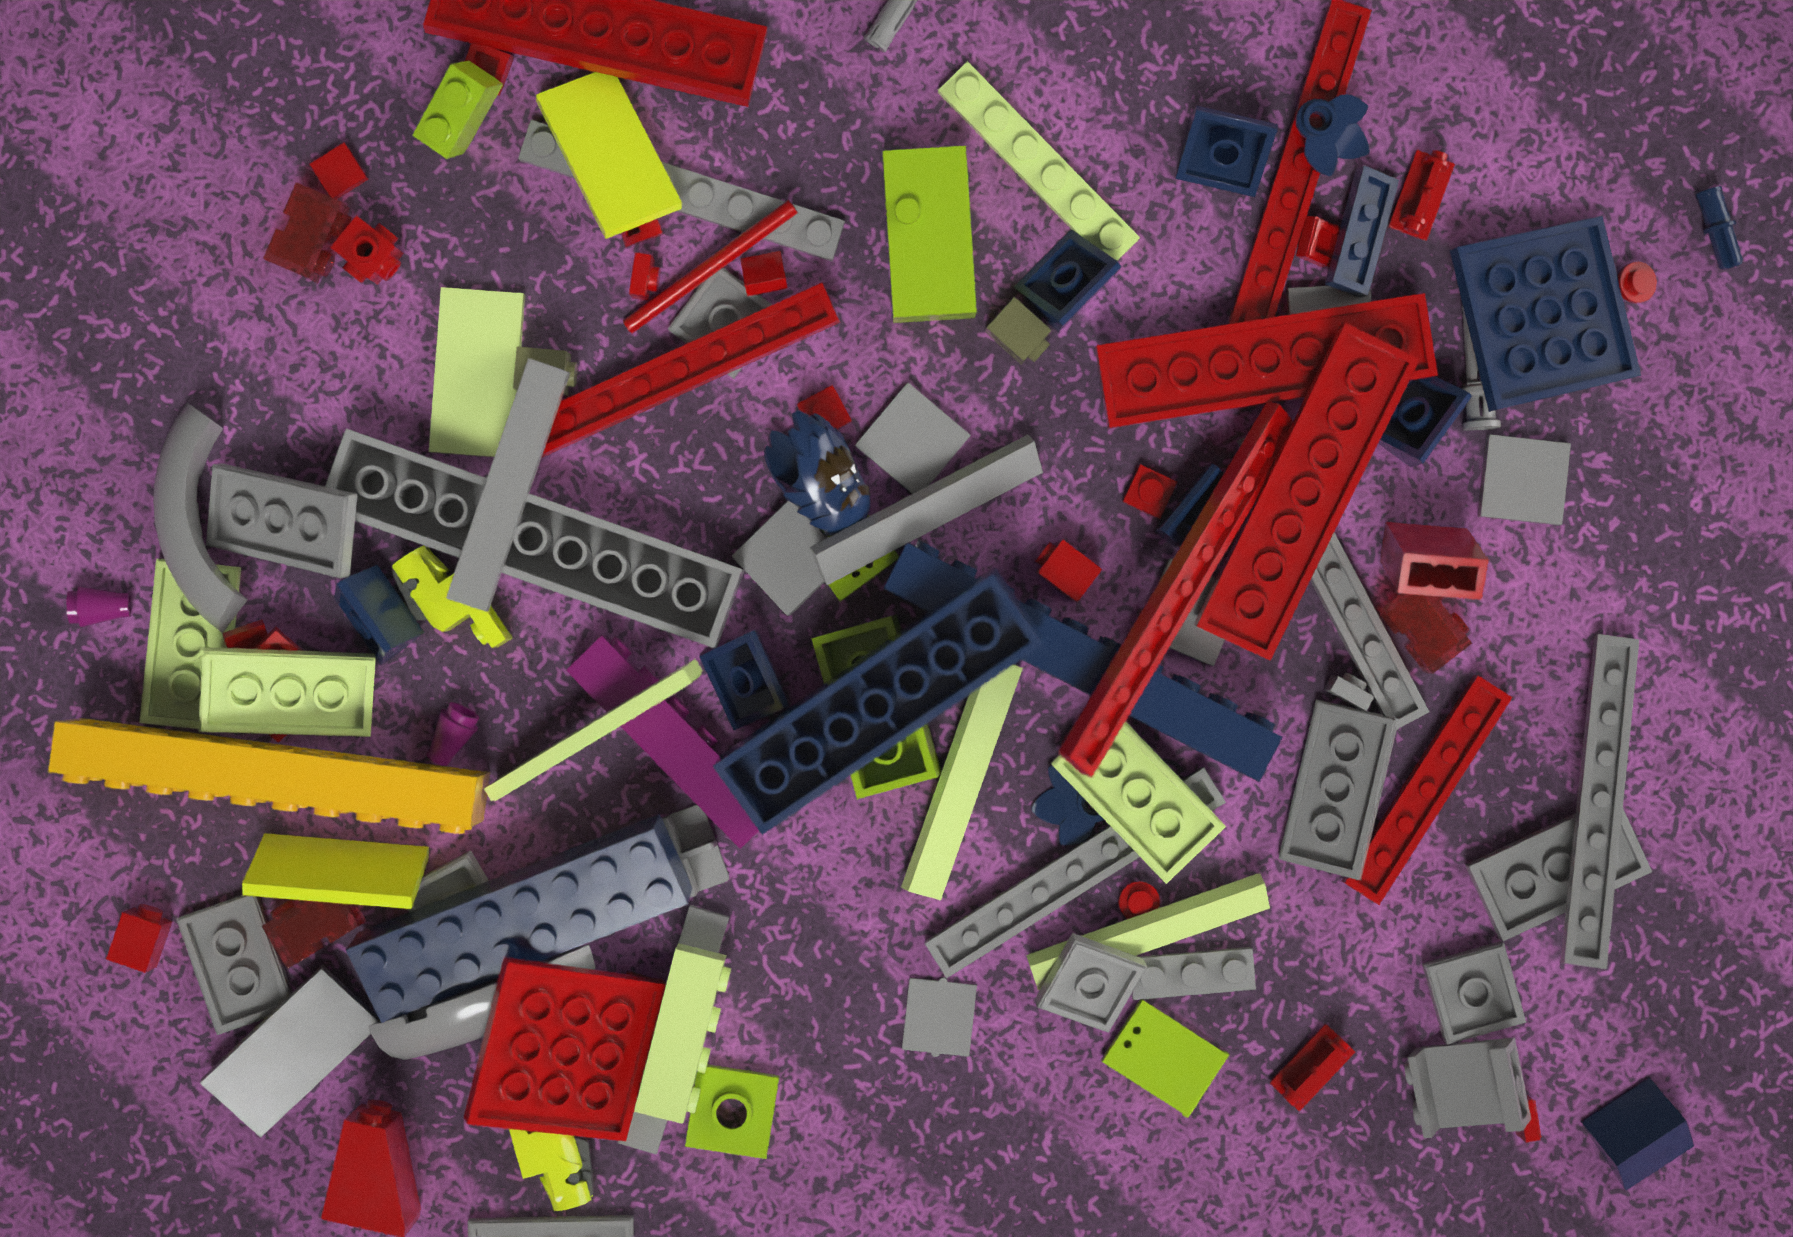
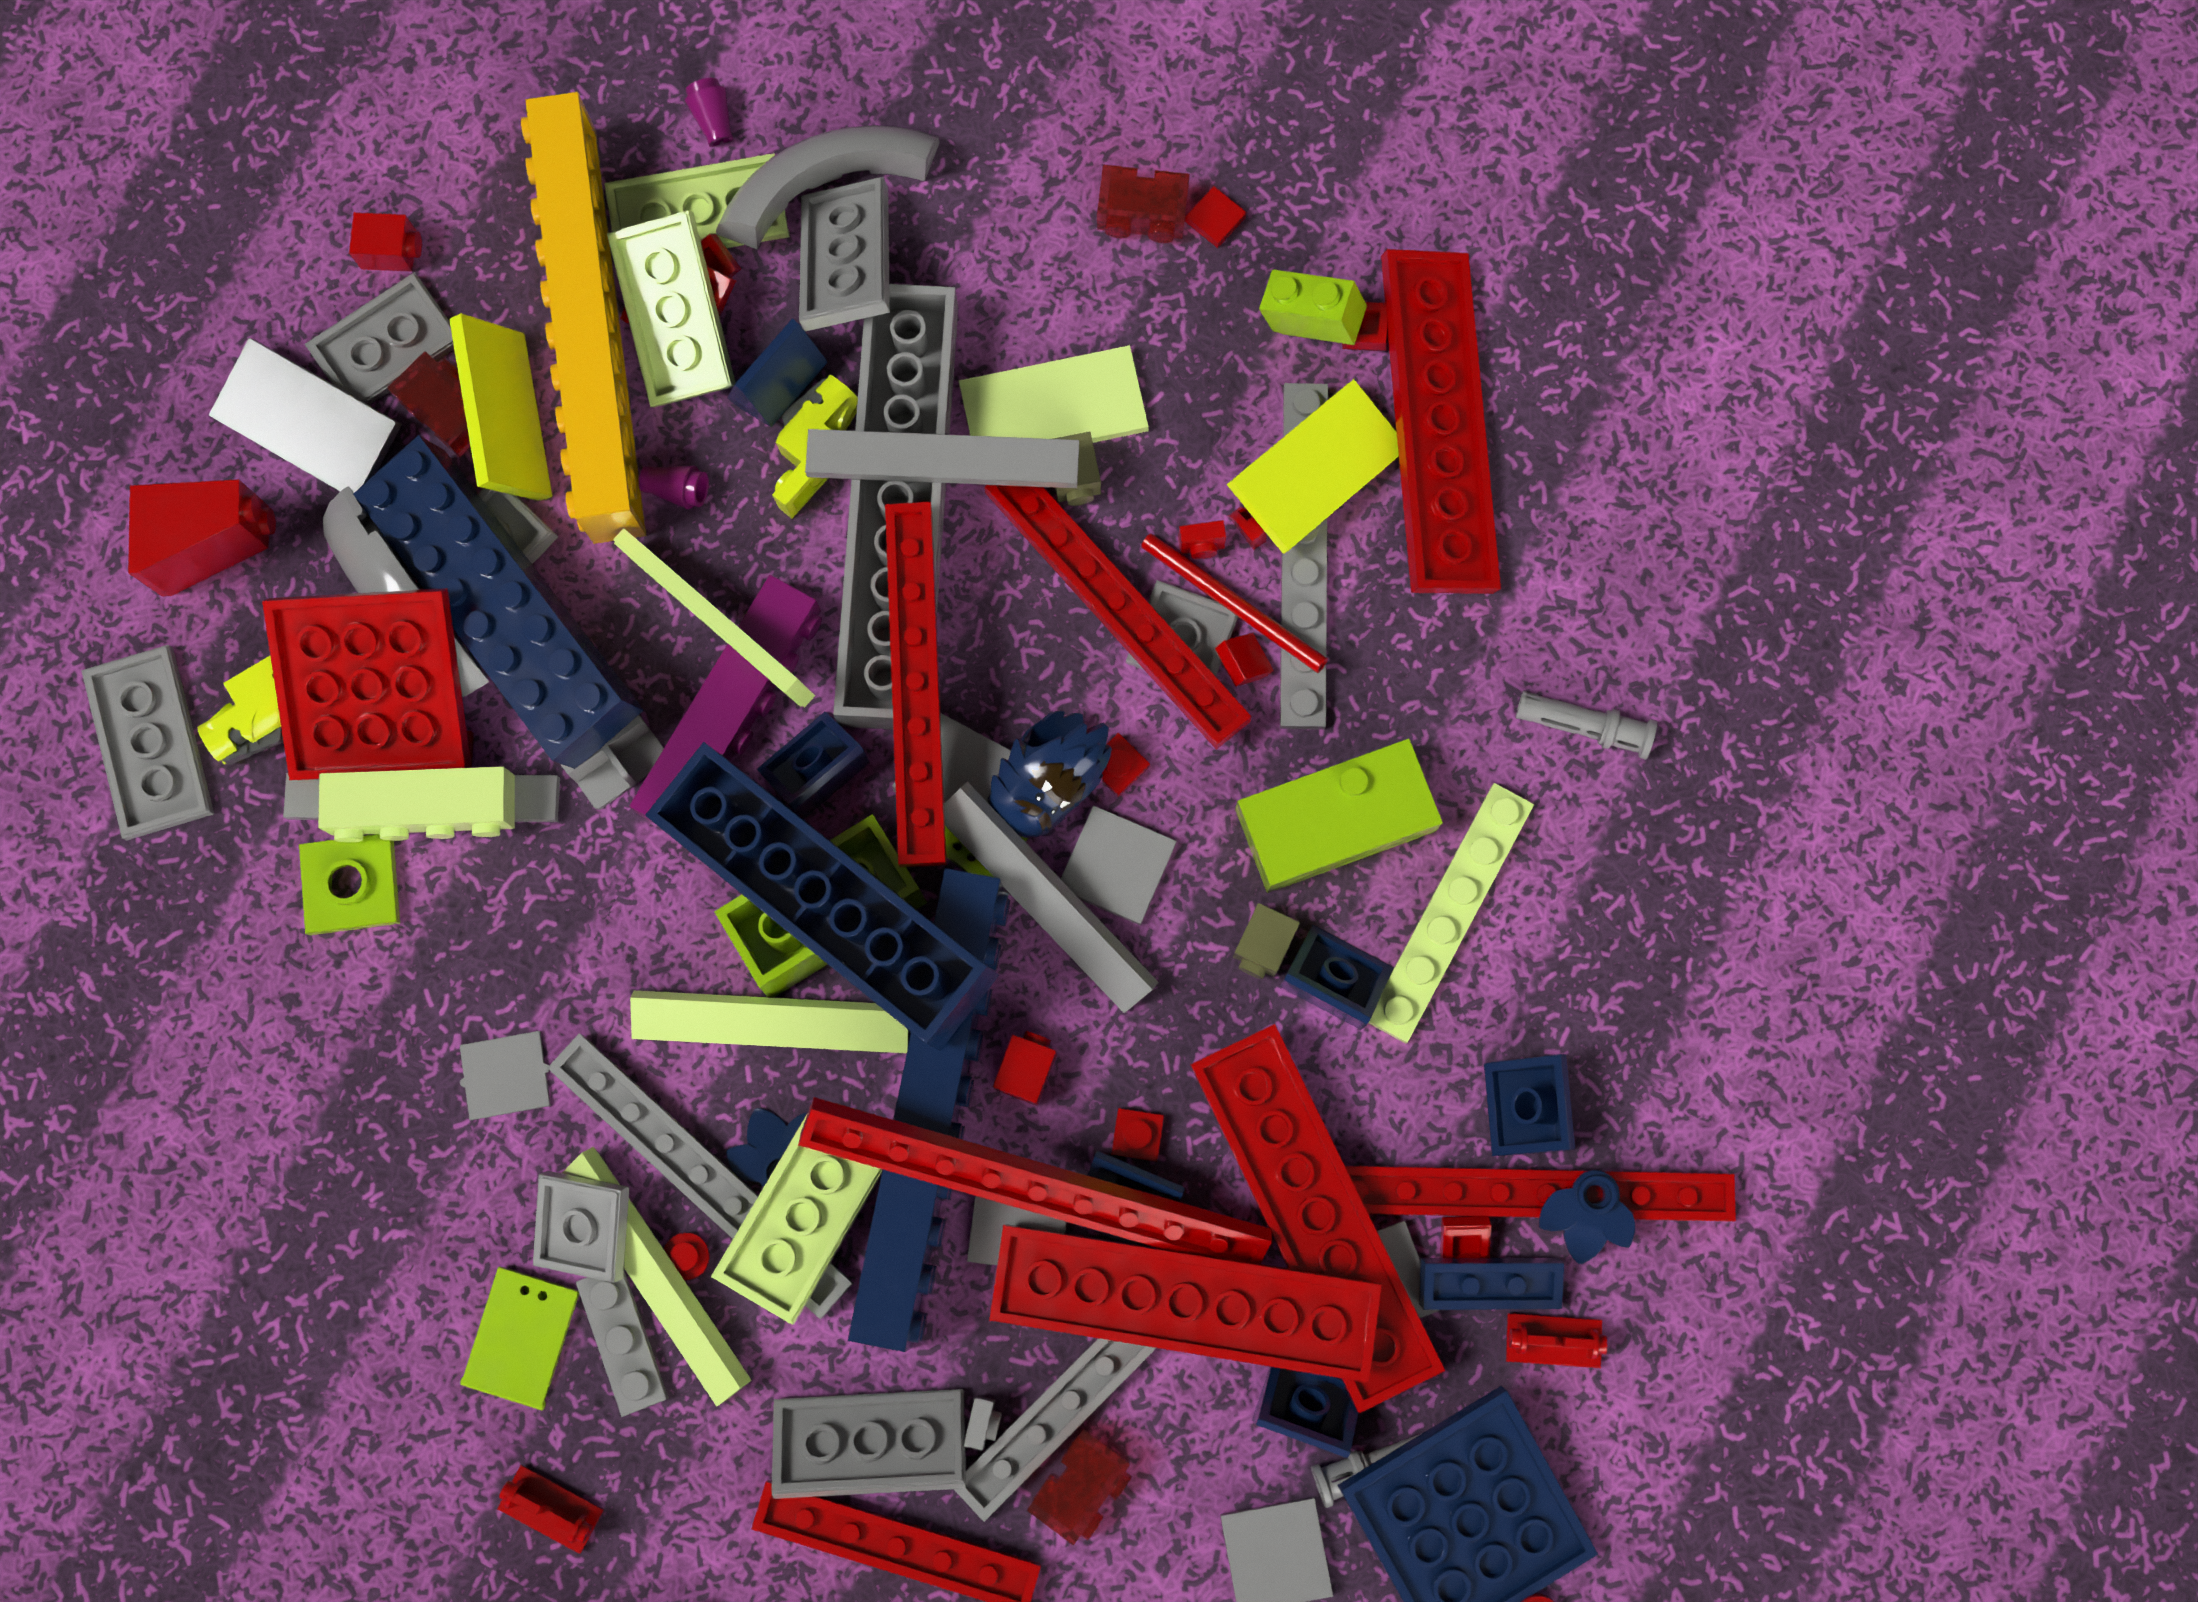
camera: 75 degrees right, 10 degrees down
red brick [330,215,404,285] -> none
red brick [1380,522,1489,600] -> none
none -> red plate [885,502,947,867]

